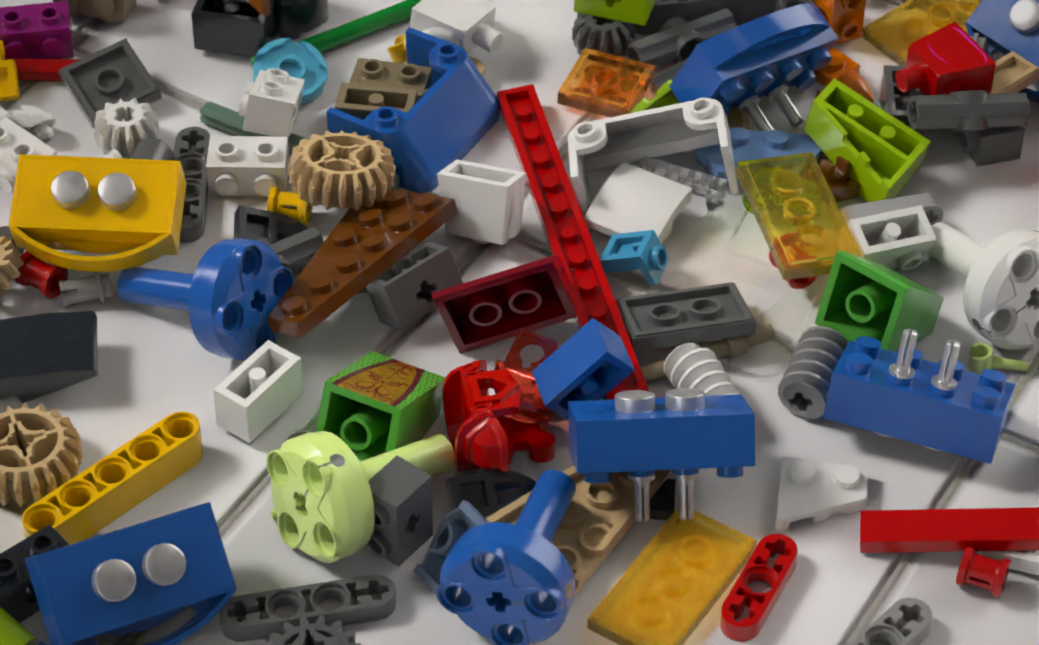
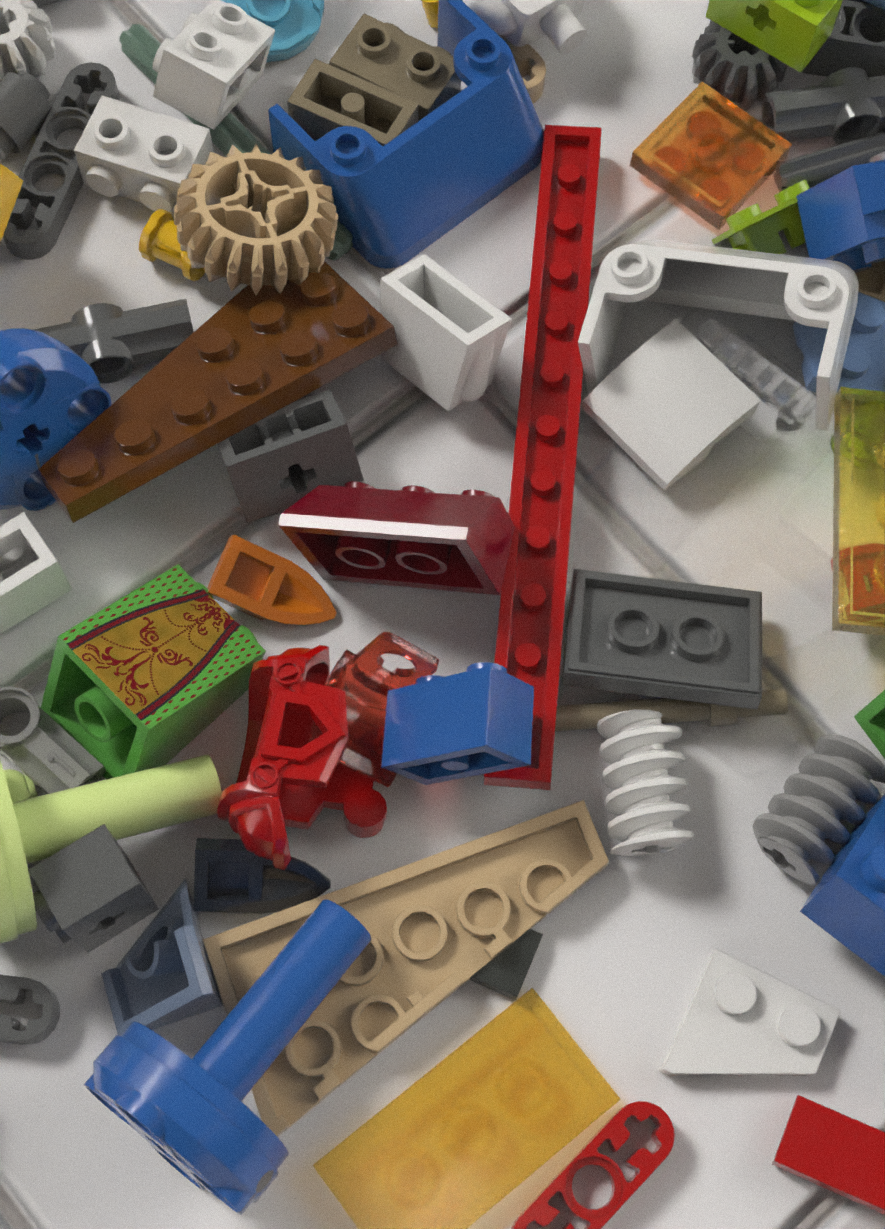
camera: 15 degrees right, 25 degrees up
black plate [234,205,308,244] -> none
blue piece [568,388,755,522] -> none
dark azure bracket [600,230,669,286] -> none
none -> orange plate [207,535,337,625]

